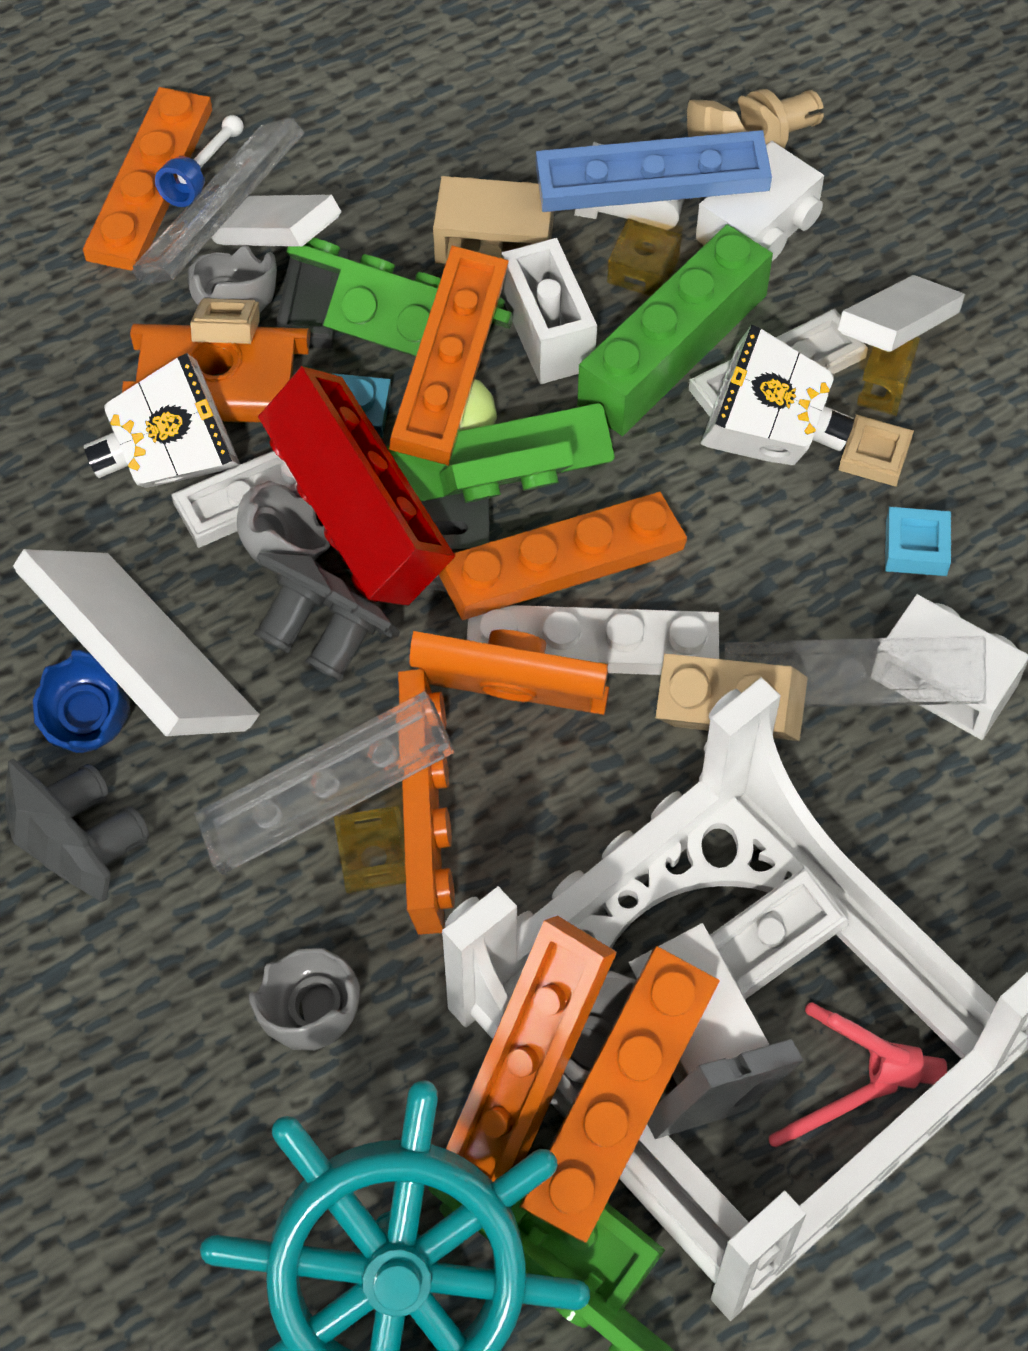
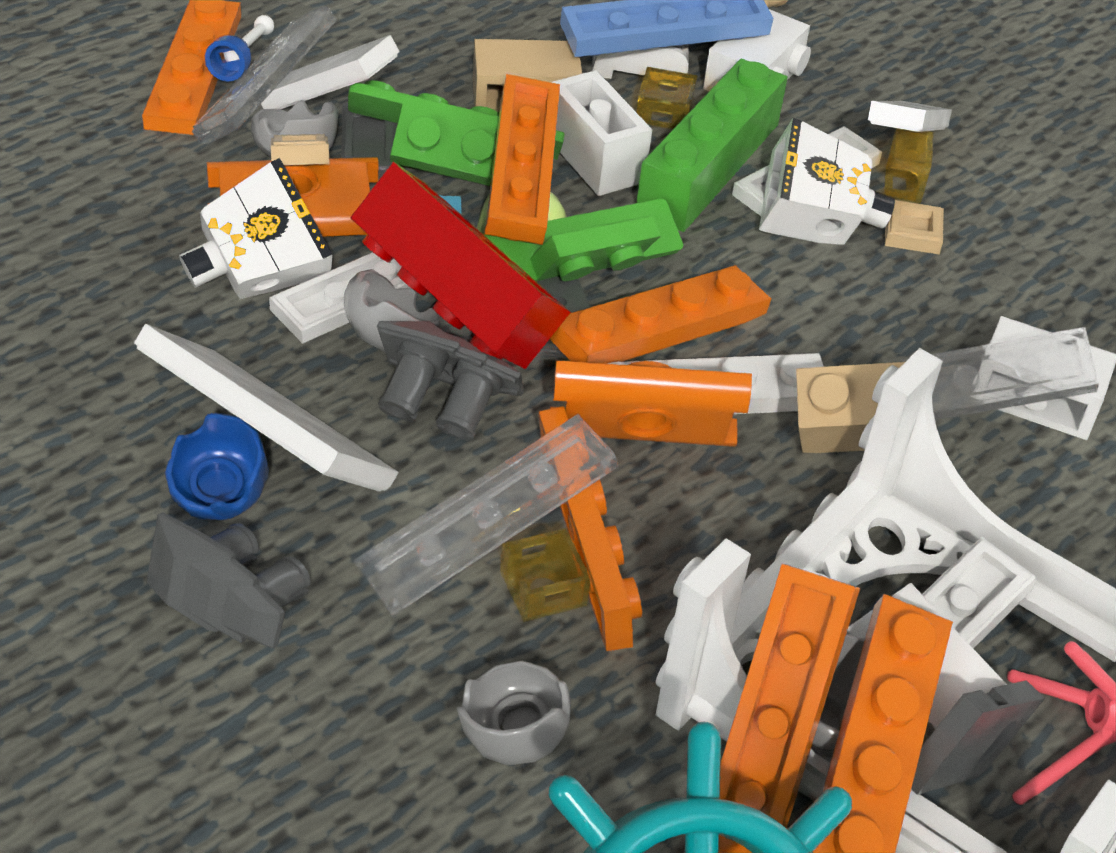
camera: 15 degrees left, 15 degrees down
medium azure plate [885,507,951,576] -> none

